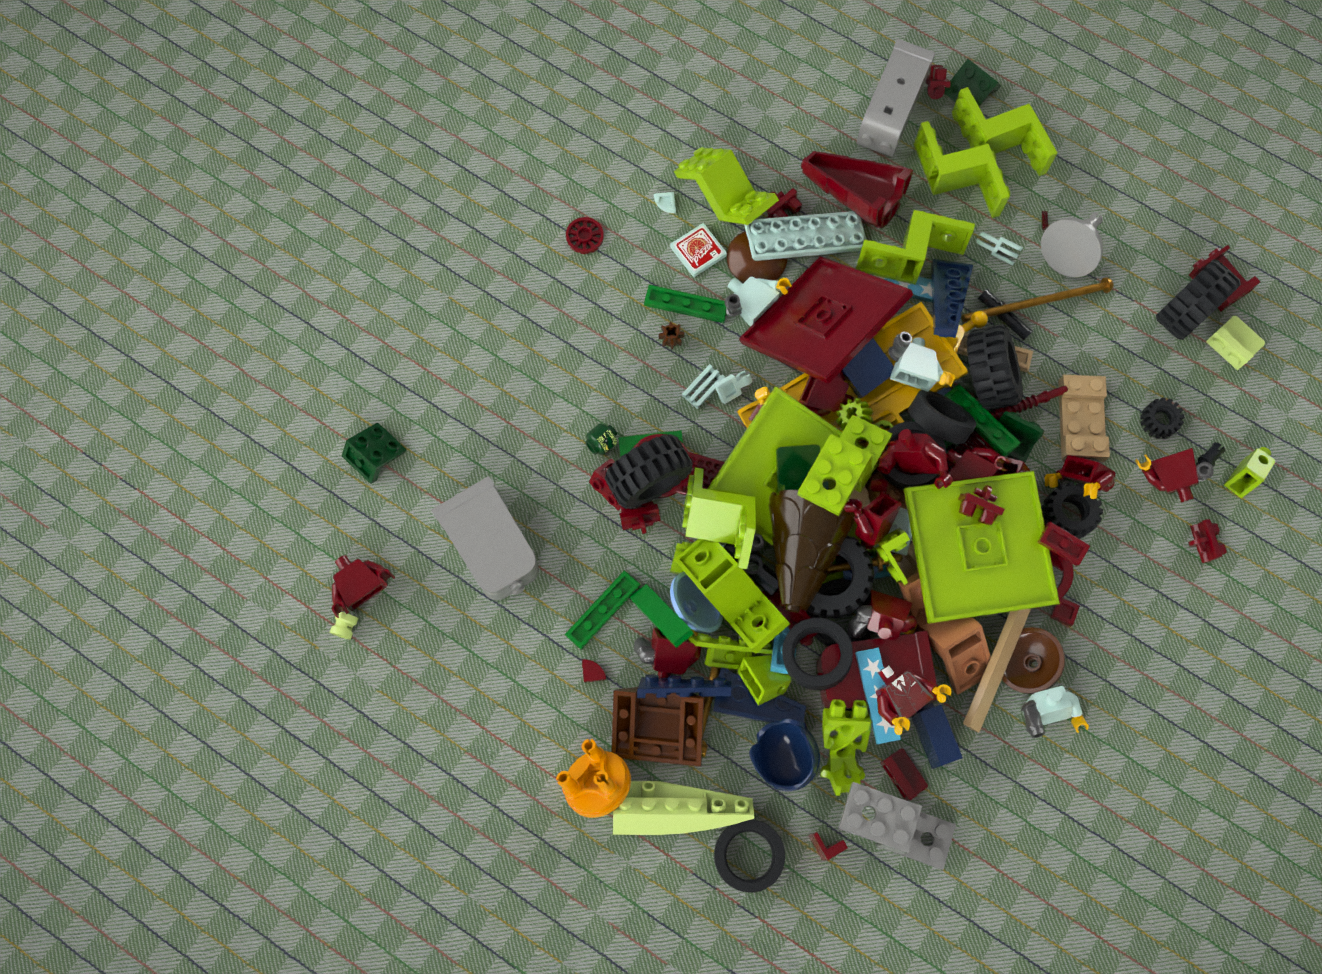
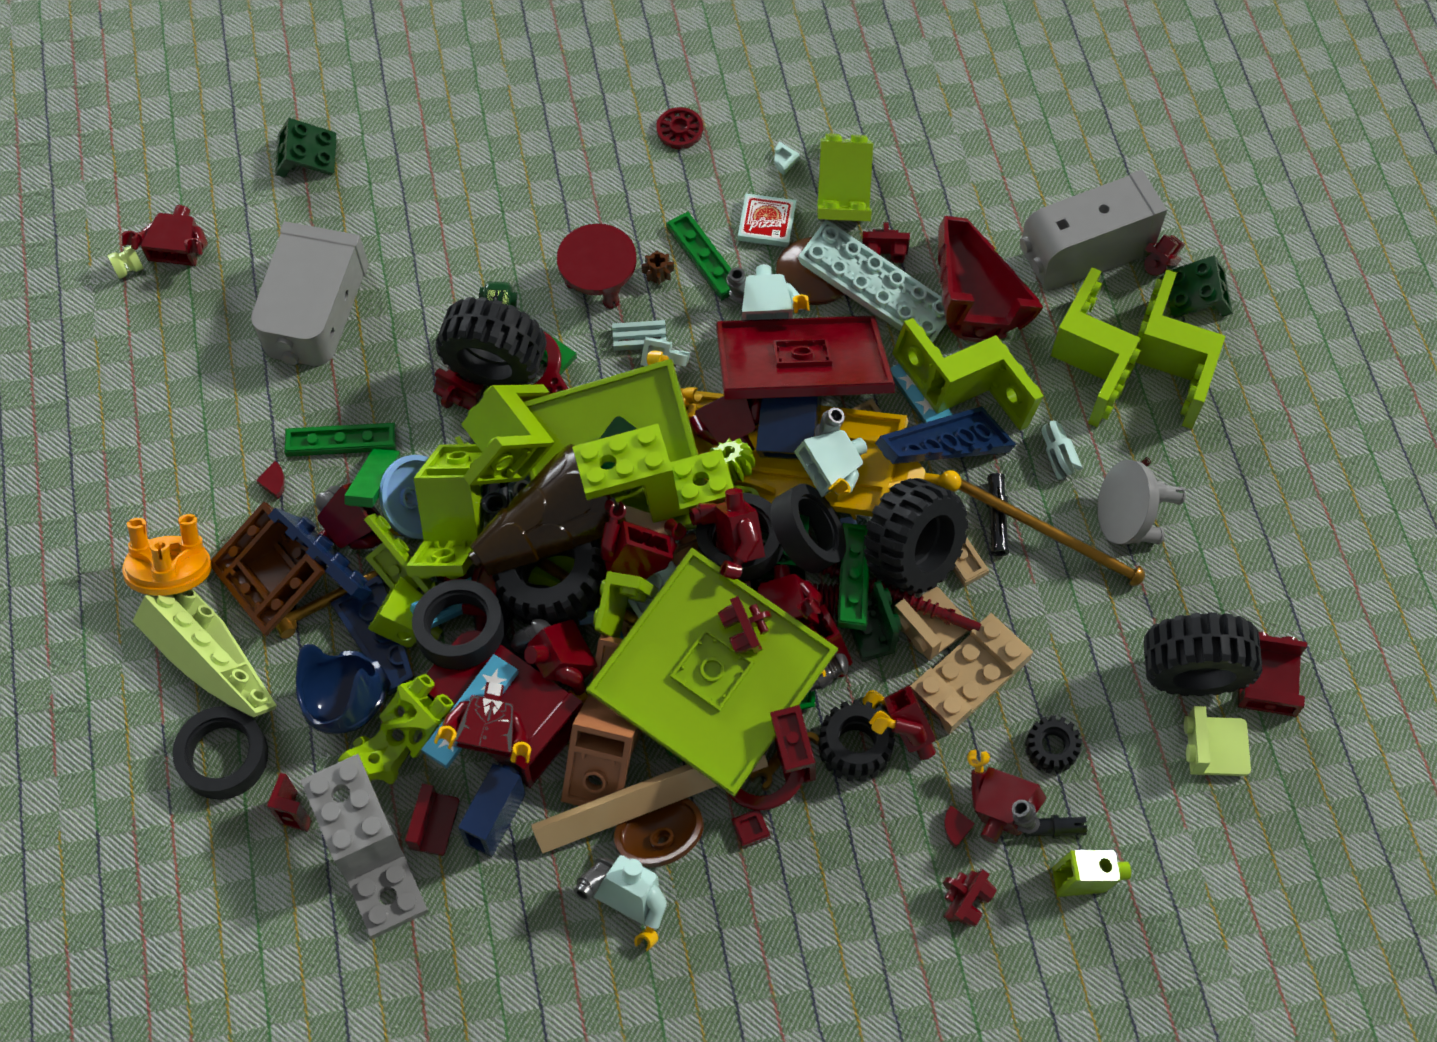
camera: 45 degrees right, 10 degrees down
none -> dark red piece [557,224,637,309]
none -> tan bracket [893,587,969,661]
none -> dark red tile [944,805,975,849]

